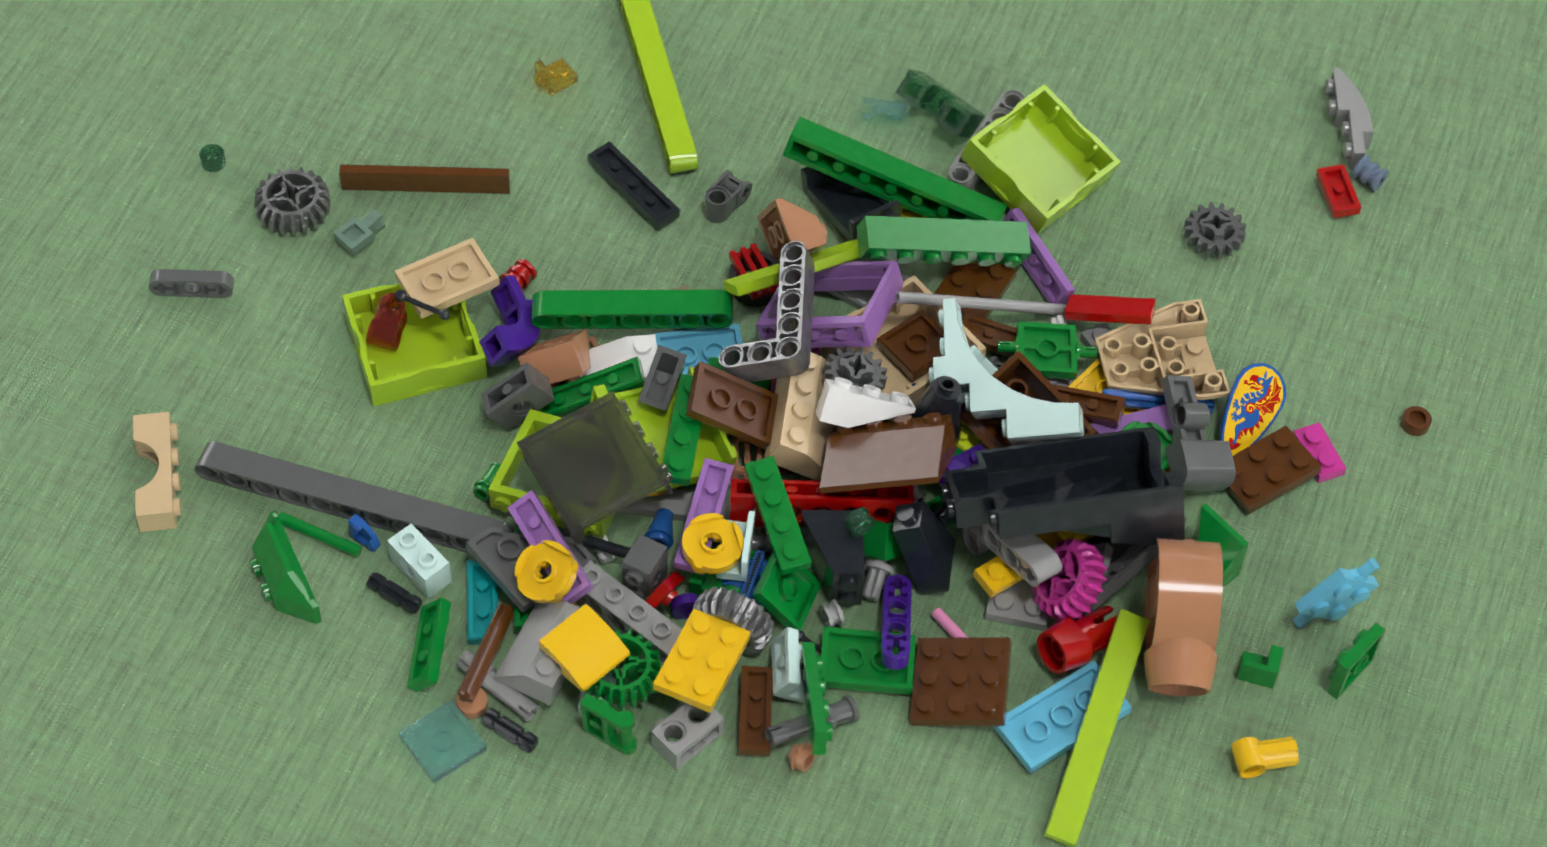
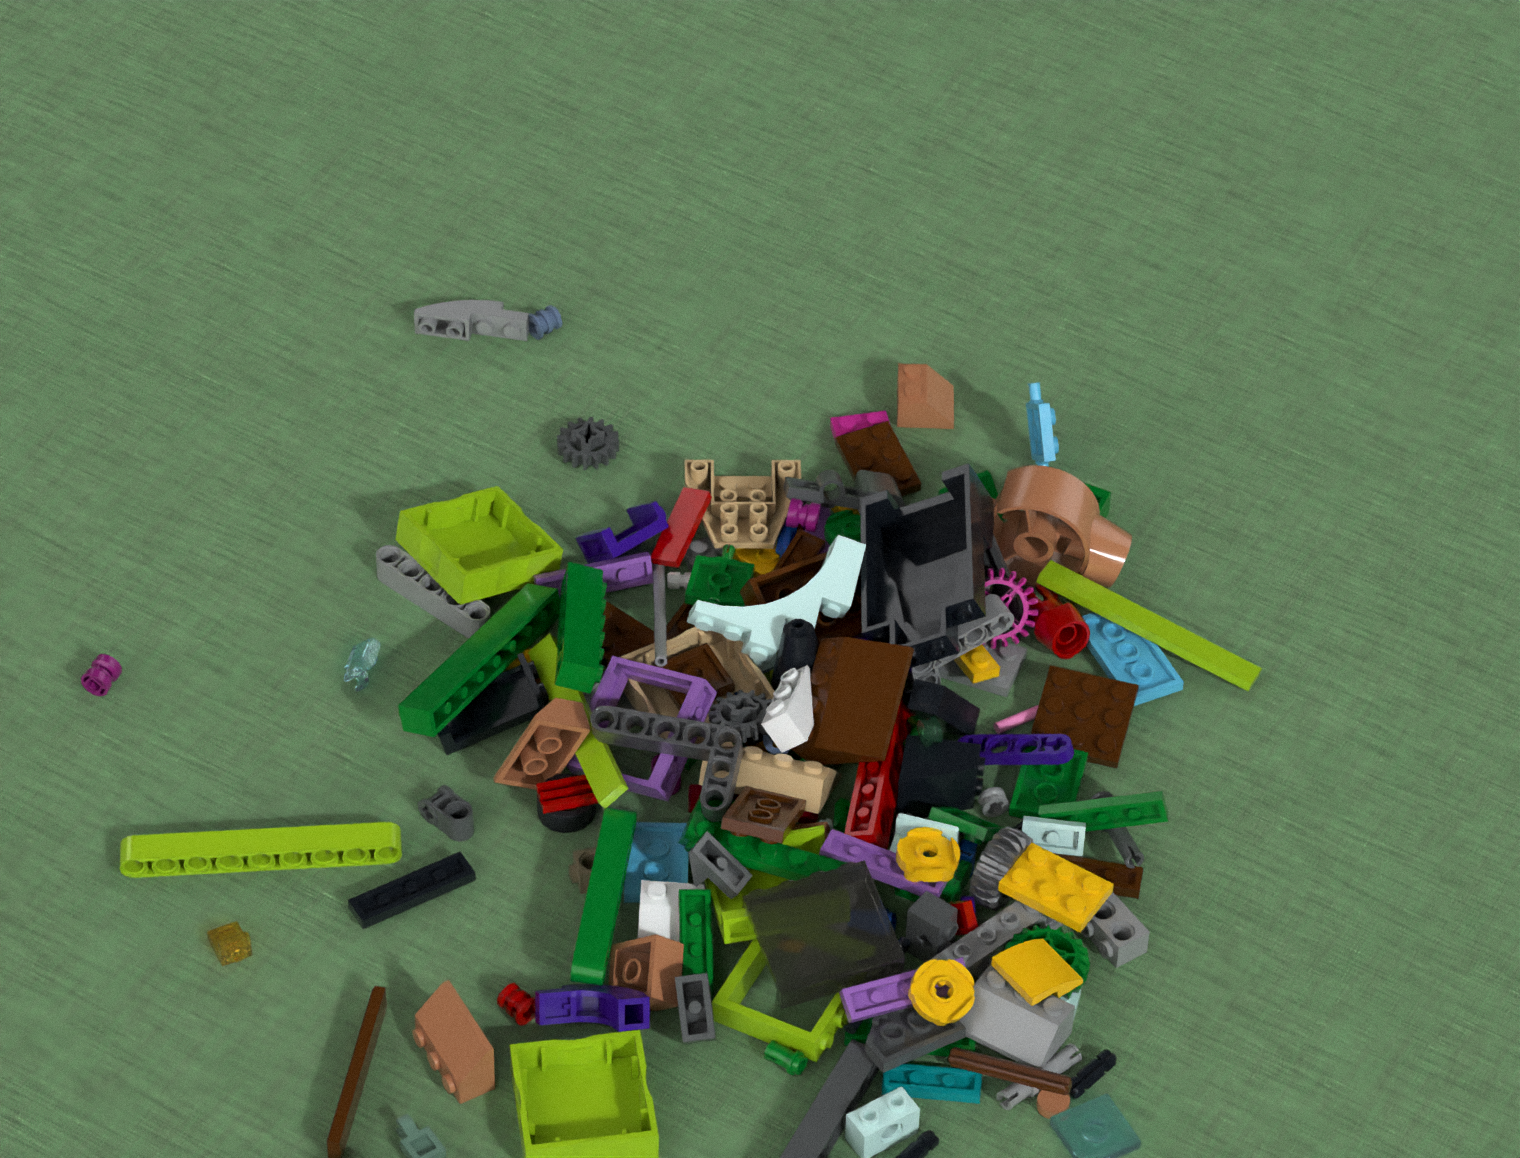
camera: 80 degrees left, 10 degrees down
clear red piece [366,293,408,351] -> none
tan plate [395,238,500,319] -> none
black hinge [395,290,450,320] -> none
green plate [407,597,451,692] -> none
green plate [580,693,637,755] -> none
green plate [744,456,812,575] -> none
nougat plate [788,742,816,772] -> none
clear green arch [895,69,985,138] -> none
shield [1220,363,1286,456] -> none
yellow piece [1231,736,1299,779] -> none
red plate [1316,164,1361,218] -> none
green plate [1327,622,1386,700] -> none
reddish brown tile [1400,406,1432,436] -> none
none -> nougat slope [412,980,495,1104]
none -> dark purple panel [575,501,669,564]
none -> magenta wheel [786,498,821,533]
none -> nougat slope [897,363,954,429]

